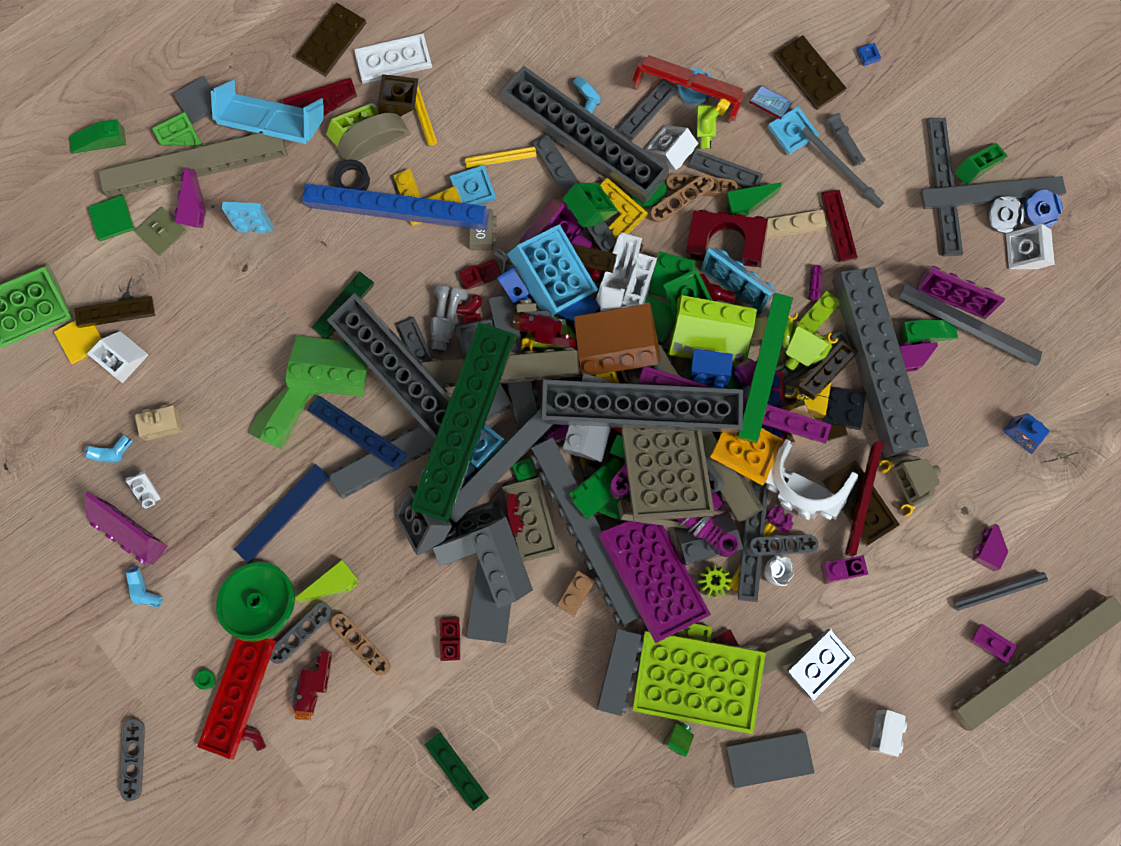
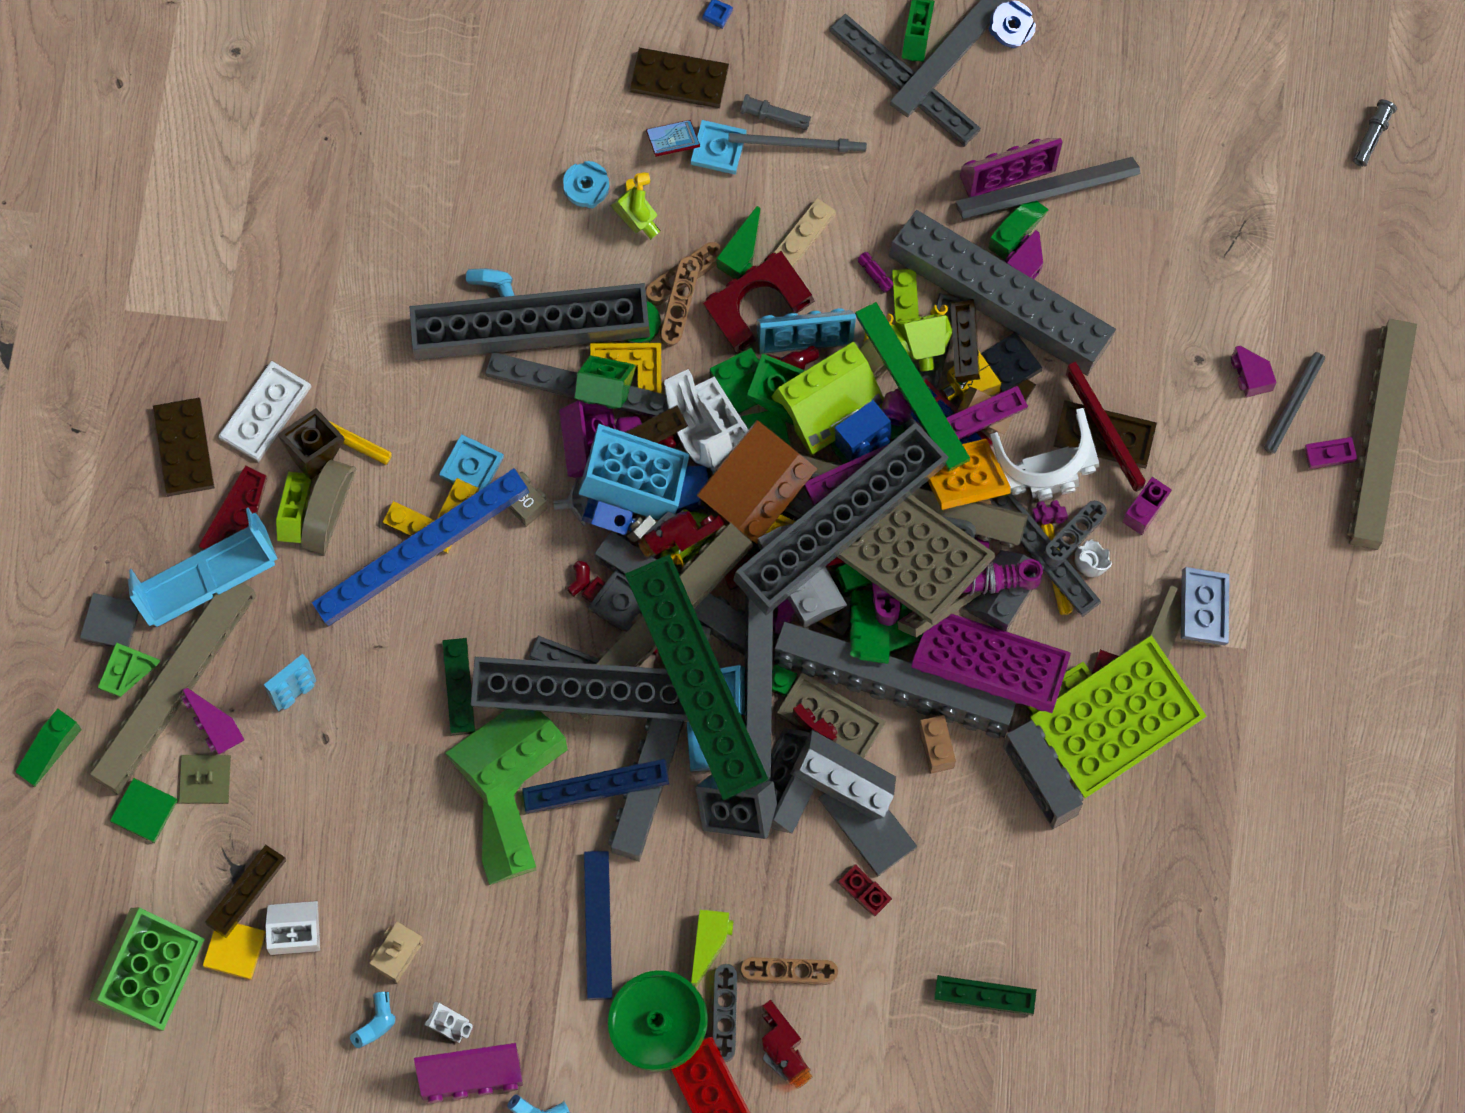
camera: 45 degrees left, 5 degrees down
black tyre [333,160,370,191] -> none
light grey piece [430,286,468,352] -> none
dark red slope [459,258,501,290] -> none
yellow axle [465,146,536,168] -> none
dark grey tile [618,79,677,141] -> none
red piece [632,55,746,123] -> none
white slope [644,125,698,170] -> none
green slope [663,722,694,757] -> none
dark grey tile [688,149,763,188] -> none
lime gear [698,564,732,598] -> none
dark grey tile [726,732,815,788] -> none
dark red tile [821,189,858,263] -> none
white slope [870,710,907,757] -> none
dark tan torso [879,454,941,516] -> none
tile [987,196,1025,233] -> none
blue torso [1003,413,1050,454] -> none
white slope [1006,224,1055,269] -> none

